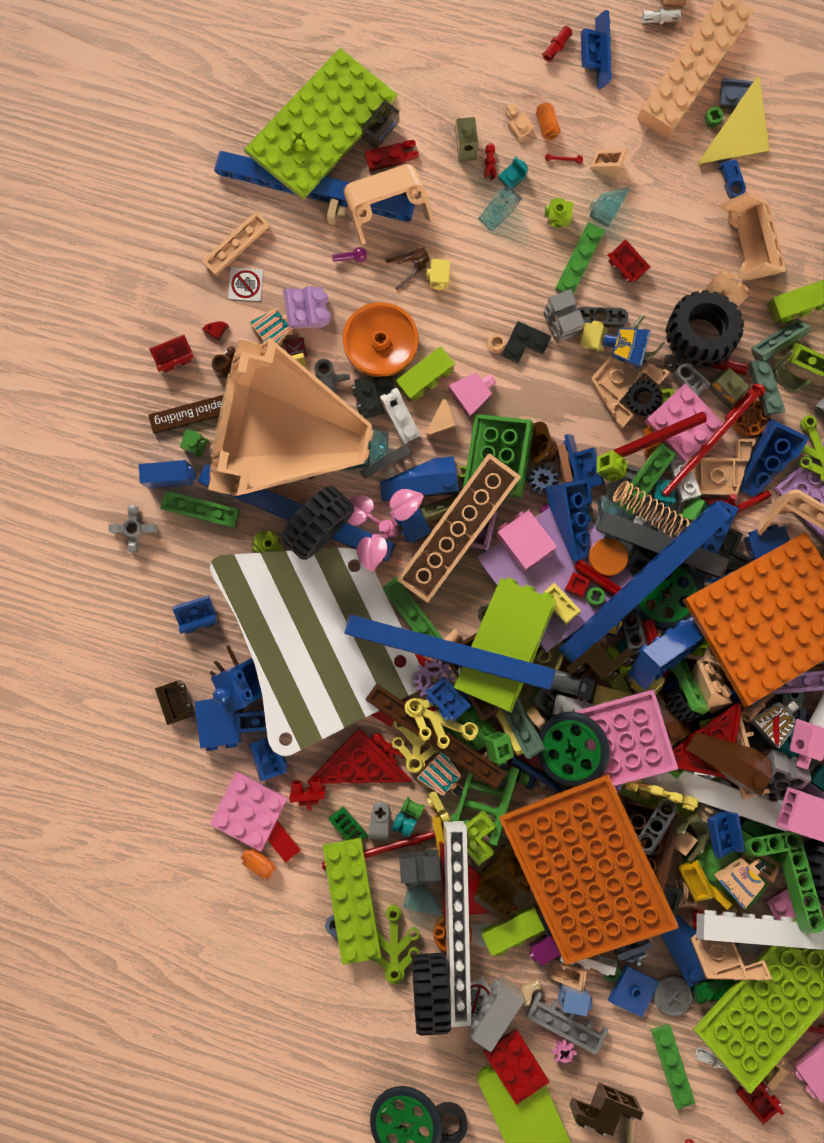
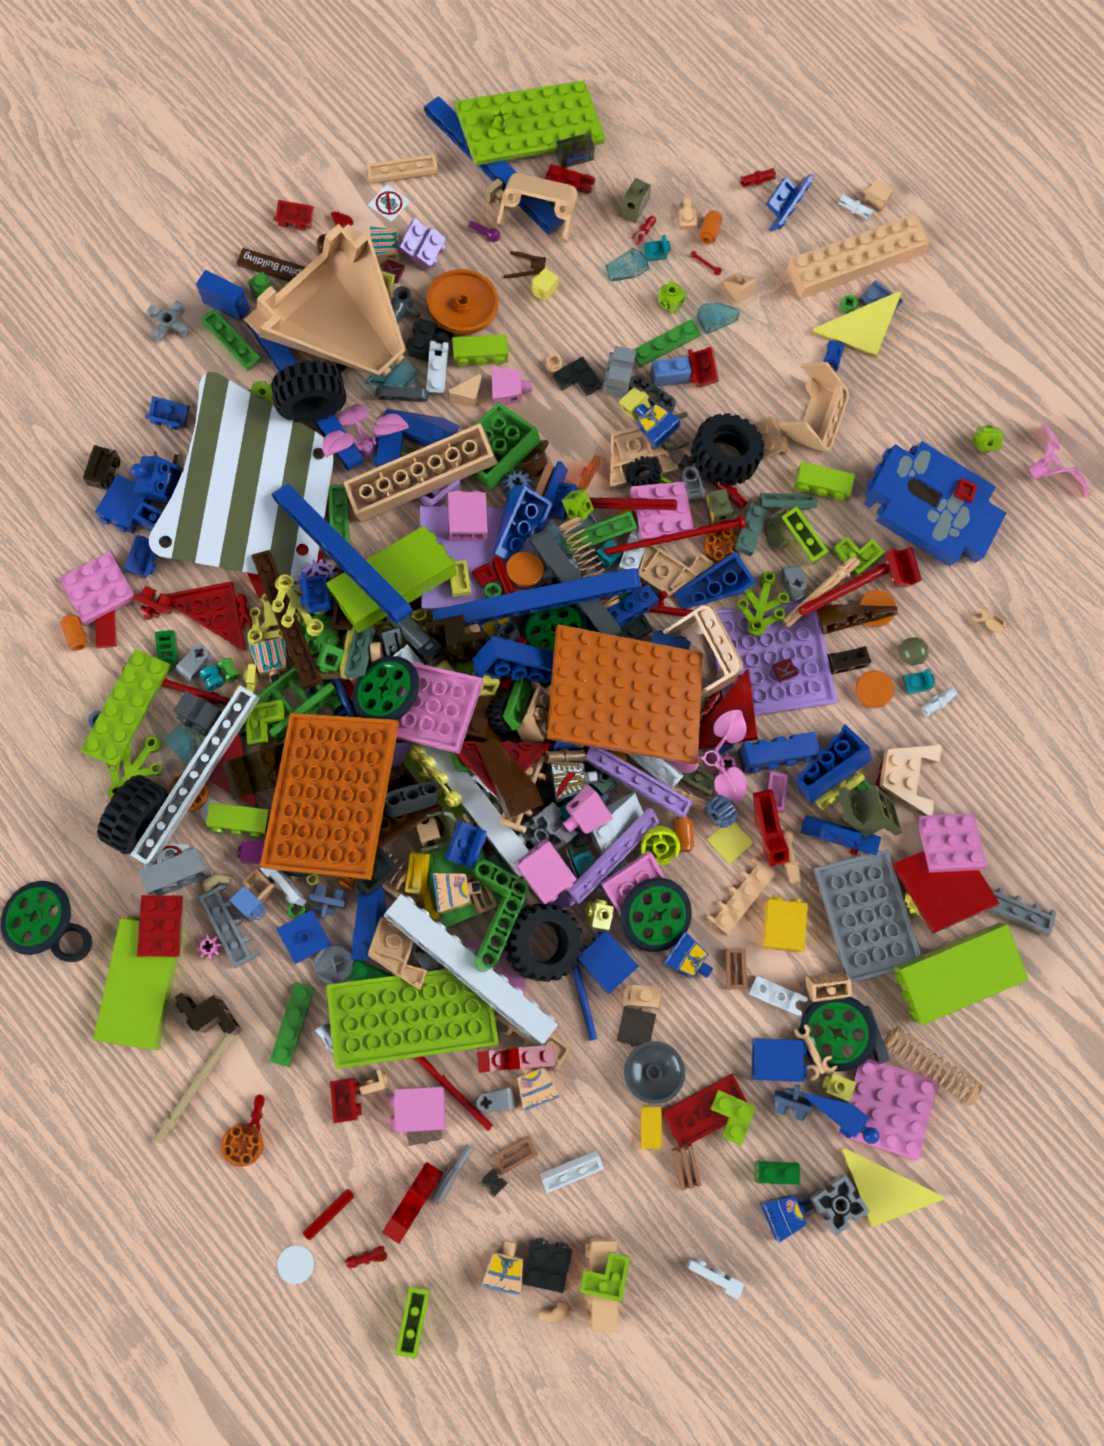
camera: 30 degrees right, 10 degrees down
none -> clear orange plate [578,455,601,490]
none -> medium blue brick [650,357,691,387]

